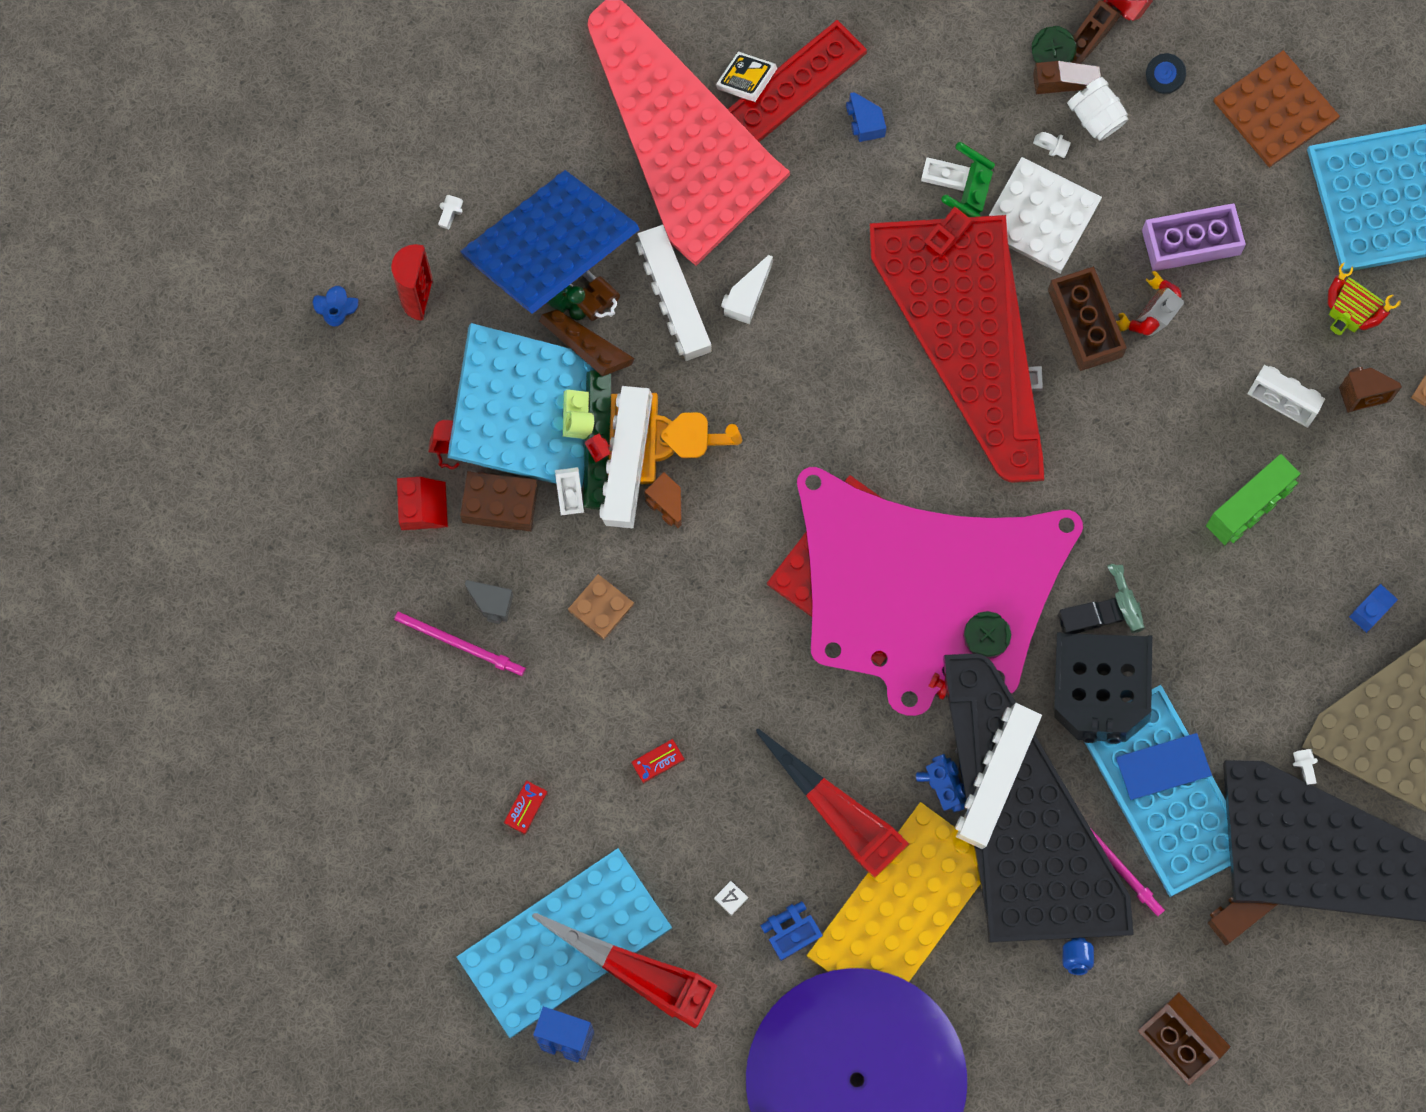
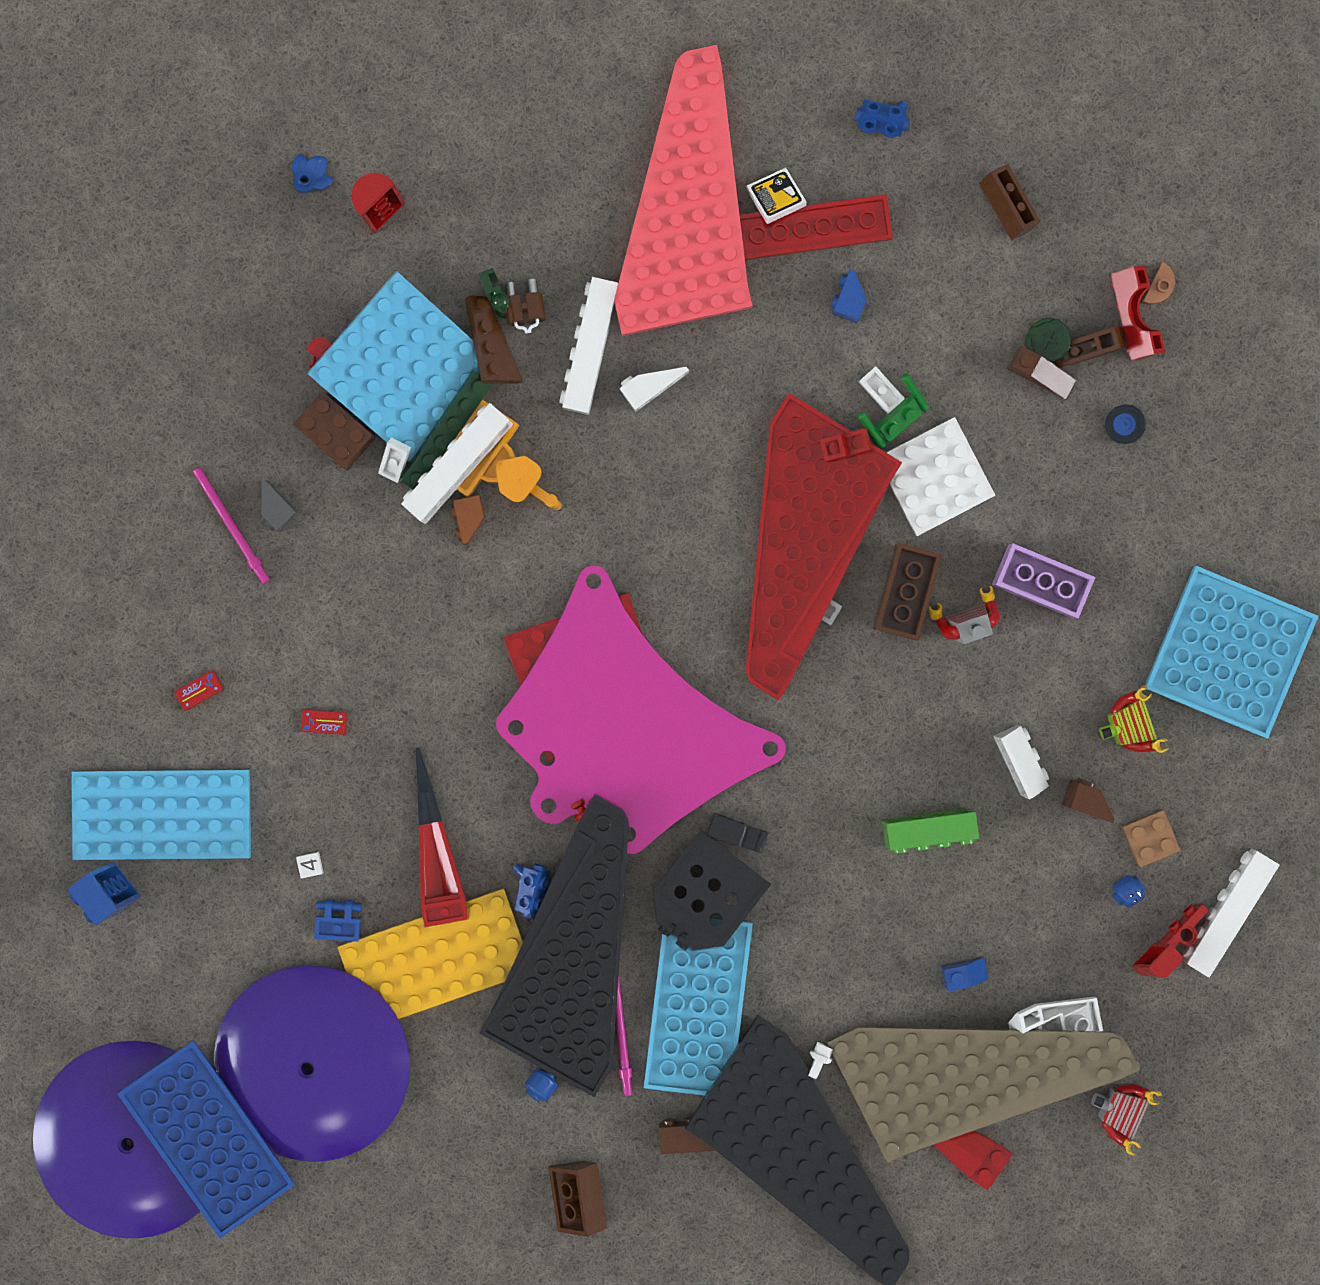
camera: 30 degrees right, 15 degrees up
red slope [397,477,448,530] -> none
white piece [438,195,463,229] -> none
blue plate [460,170,640,314] -> none
red plate [532,913,718,1028] -> none
yellowish green plate [563,390,594,439] -> none
medium nougat plate [568,574,634,640] -> none
red plate [584,433,611,463] -> none
white brick [955,703,1042,849] -> none
dark green tile [963,611,1012,659] -> none
white piece [1033,132,1071,158] -> none
white piece [1067,77,1129,141] -> none
sand green animal [1107,564,1145,633] -> none
blue window [1116,733,1212,801] -> none
dark orange plate [1213,50,1340,168] -> none

